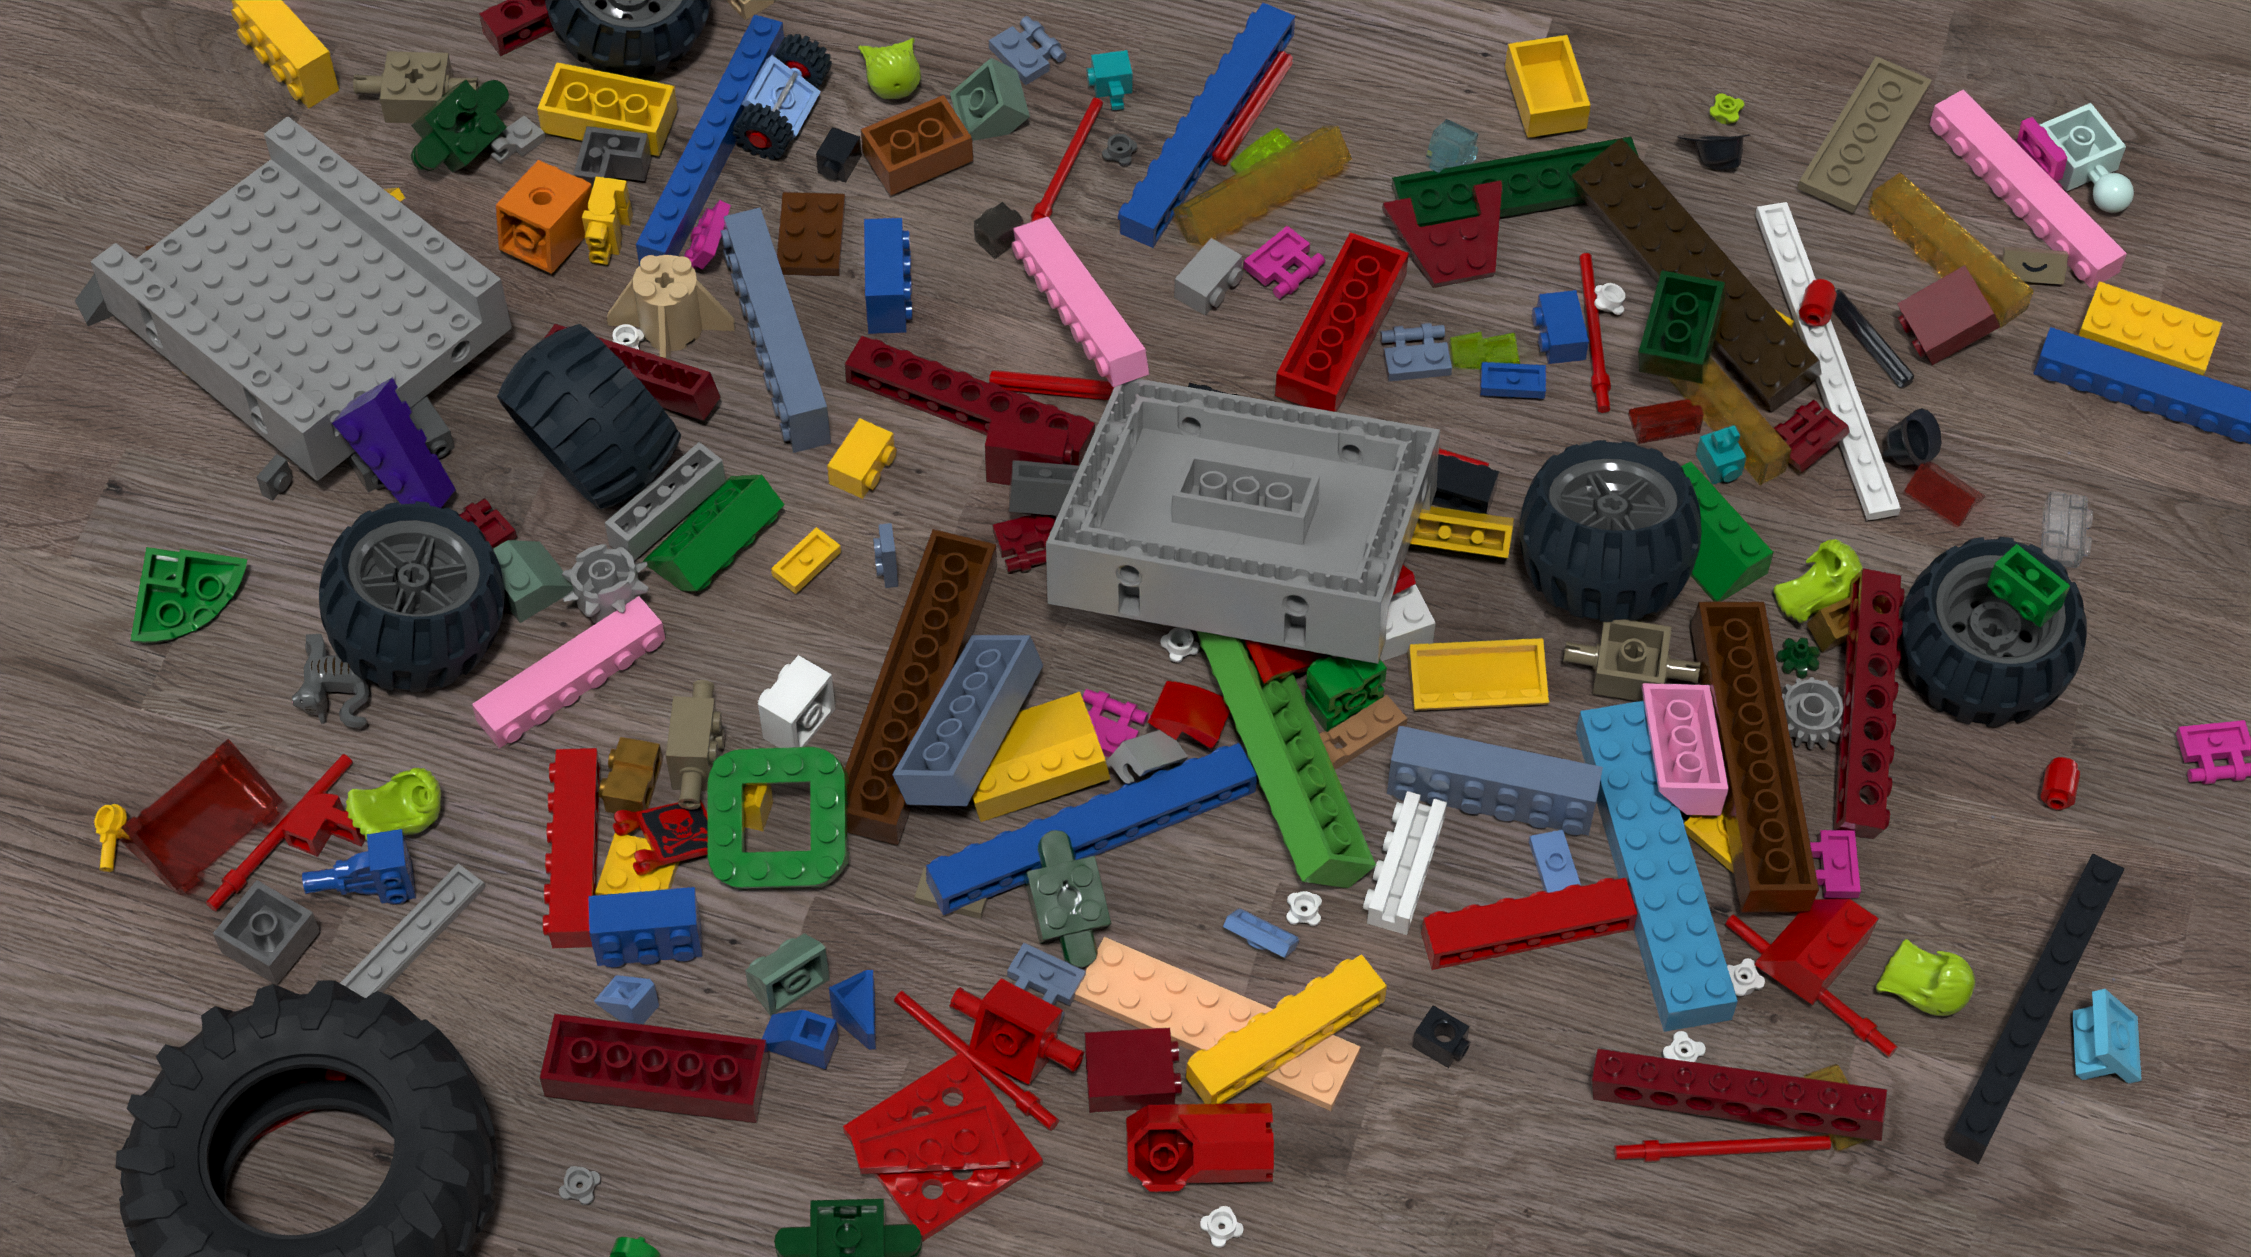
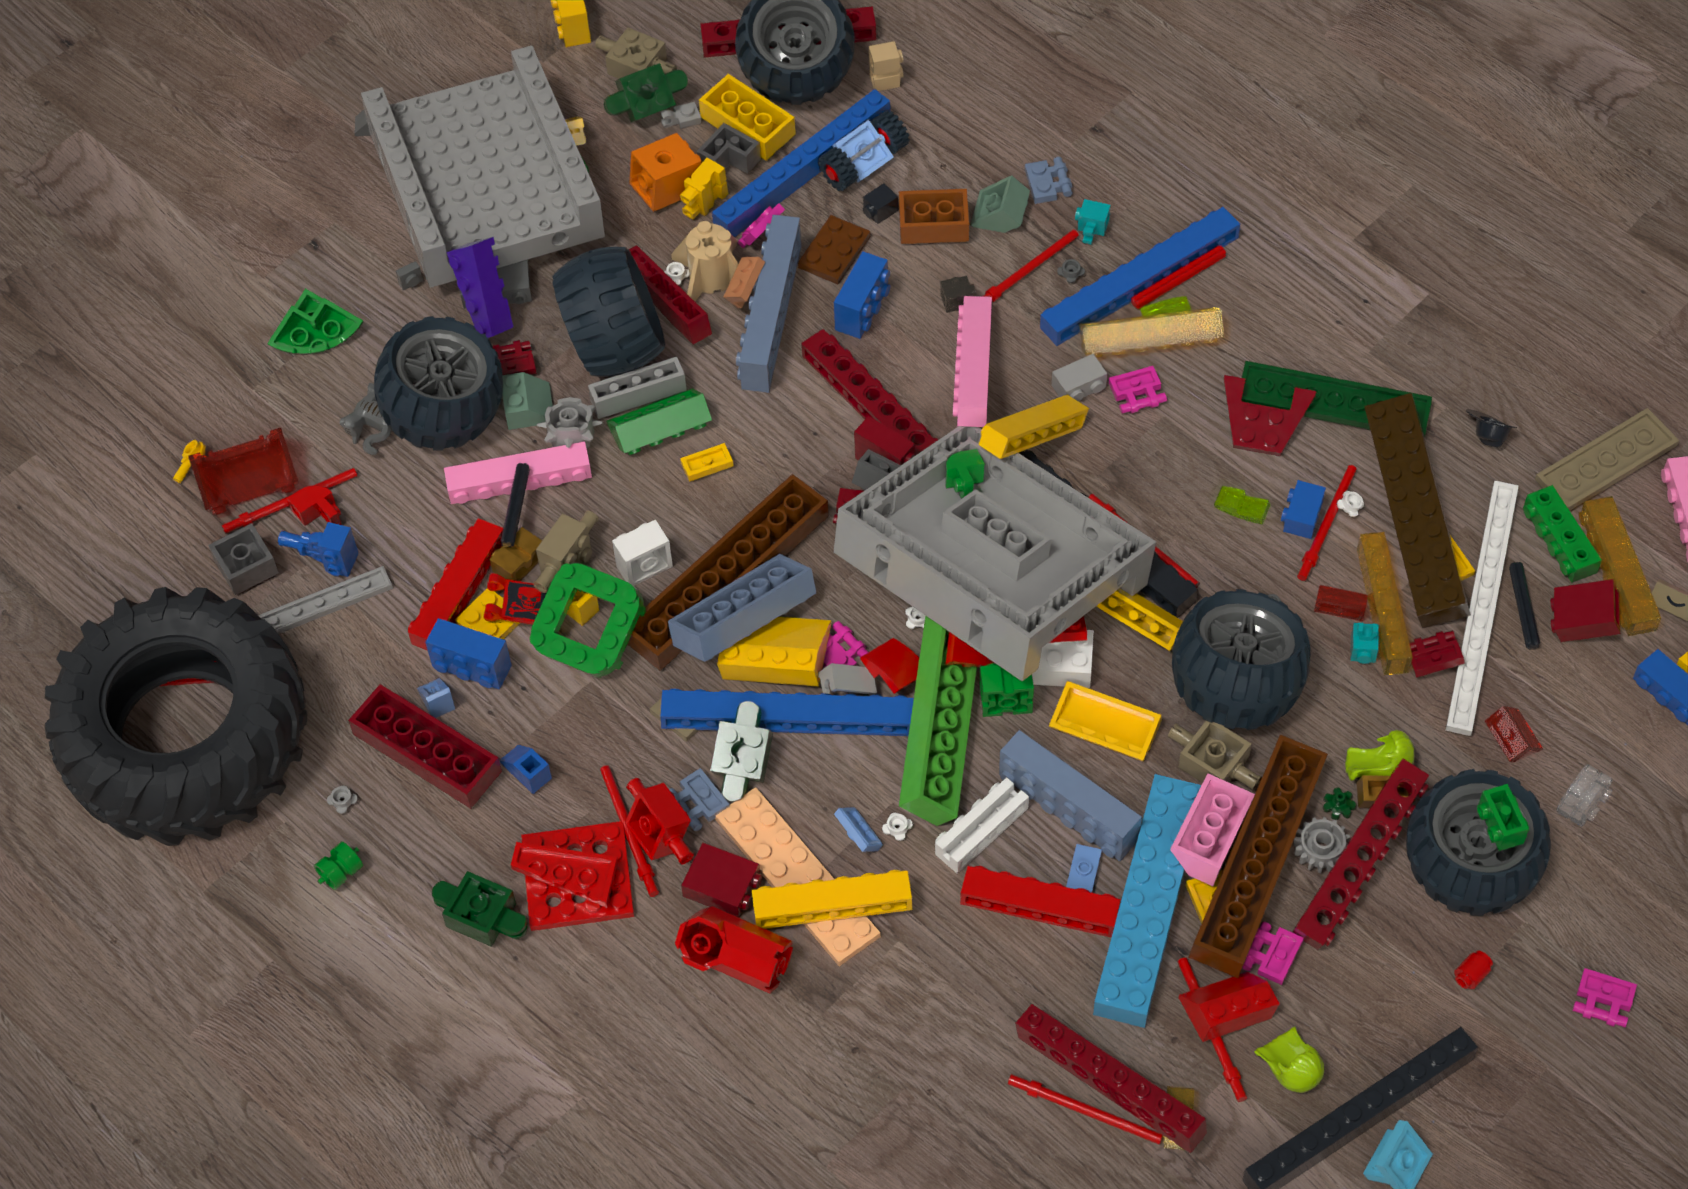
camera: 30 degrees right, 0 degrees up
lime piece [345,768,441,840] -> none
sand green slope [745,933,830,1016] -> none
yellow brick [827,418,897,499] -> none
blue slope [829,970,876,1050] -> none
lime piece [858,38,921,99] -> none
sand blue plate [873,523,898,588] -> none
red axle [989,370,1114,400] -> none
white plate [1200,1206,1243,1248] -> none
red brick [1275,232,1409,412] -> none
medium nougat plate [1319,695,1407,769] -> none
sand blue plate [1380,323,1452,382] -> none
black brick [1412,1005,1471,1068] -> none
clear light blue brick [1426,119,1479,173] -> none
blue plate [1480,362,1546,399] -> none
yellow piece [1505,35,1591,138] -> none
dark green brick [1638,270,1725,384] -> none
white plate [1663,1031,1706,1062] -> none
green slope [1681,461,1774,602] -> none
lime plate [1709,93,1744,124] -> none
white plate [1727,958,1765,996] -> none
red brick [1799,279,1837,326] -> none
black piece [1882,408,1942,467] -> none
none -> black axle [501,463,530,547]
none -> nougat bracket [723,257,765,308]
none -> green brick [945,449,985,499]
none -> yellow brick [978,395,1089,459]
none -> green brick [1523,485,1602,583]

